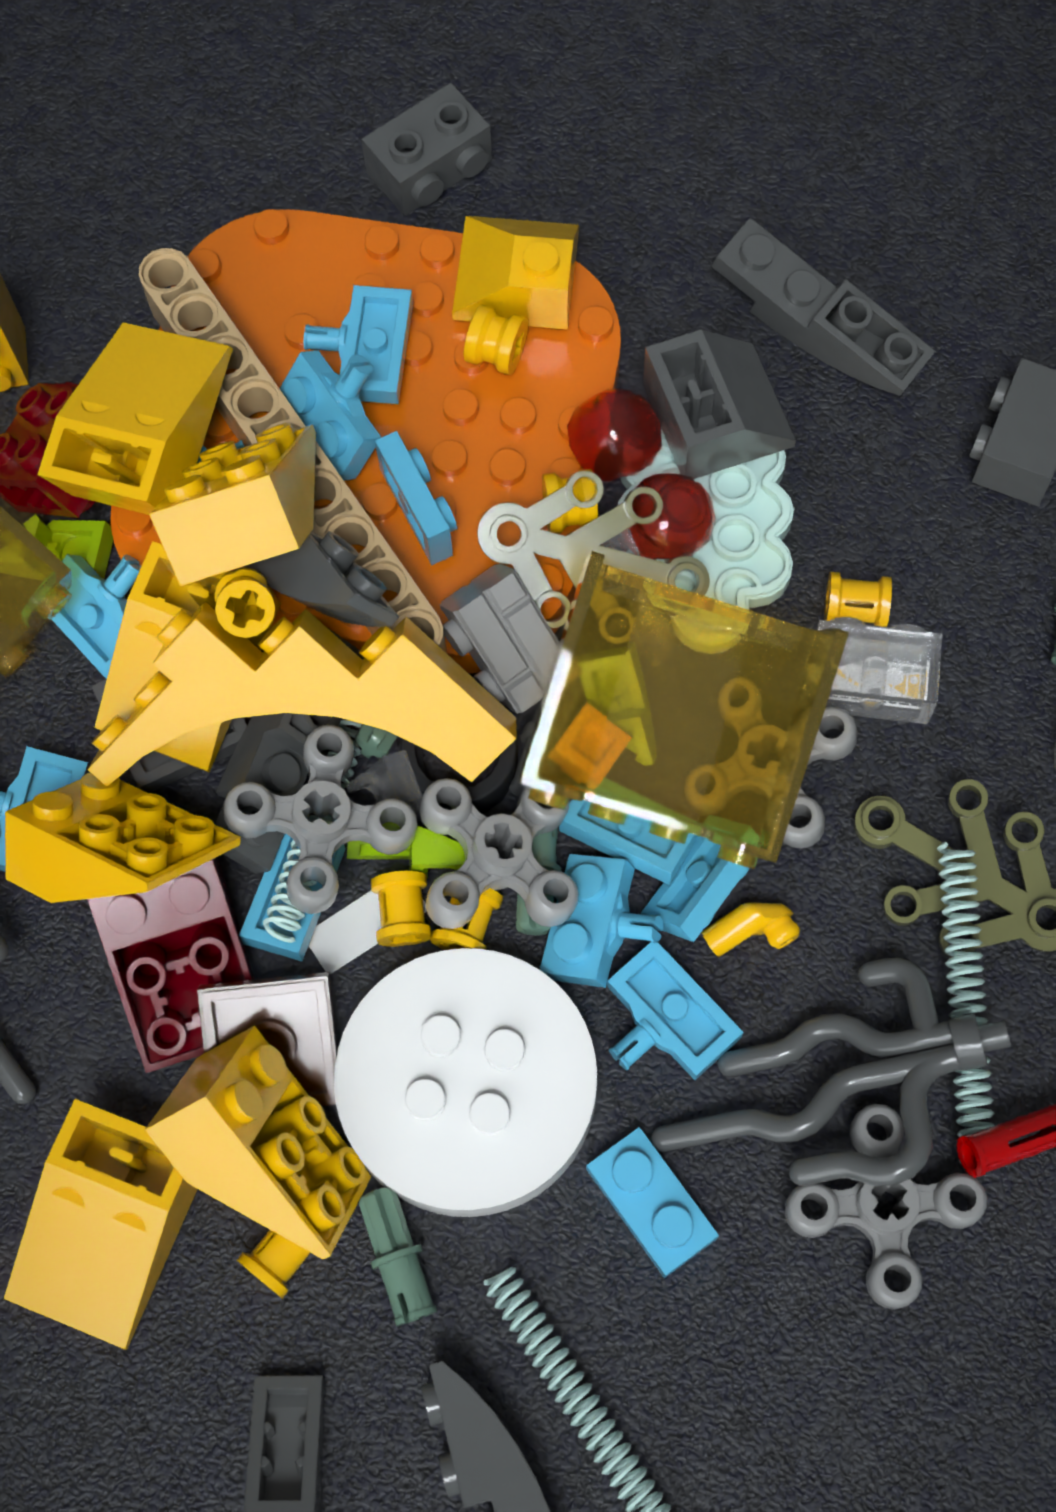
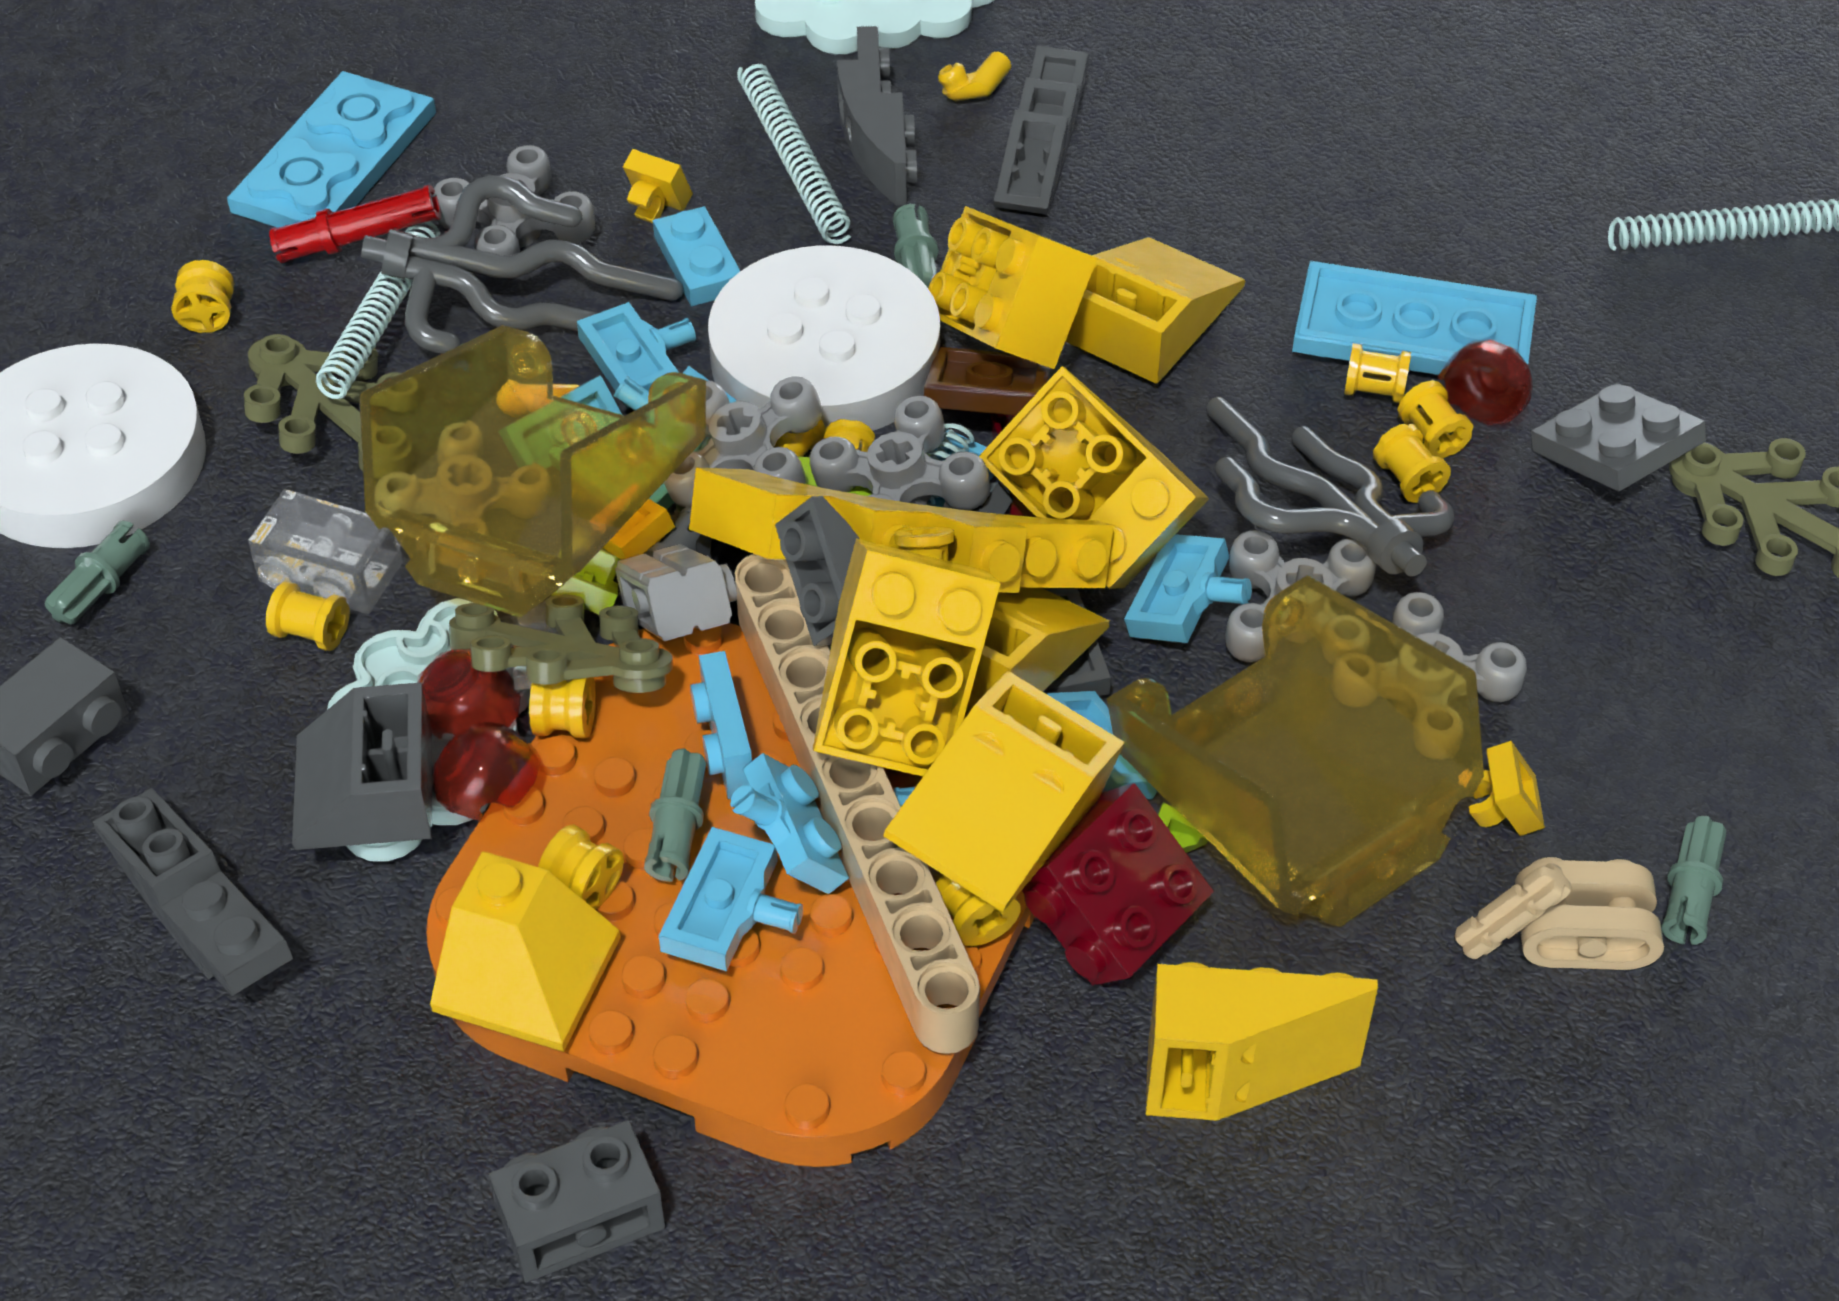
camera: 170 degrees left, 20 degrees down
none -> yellow tile [623,149,693,223]
none -> sand green axle [644,749,706,882]

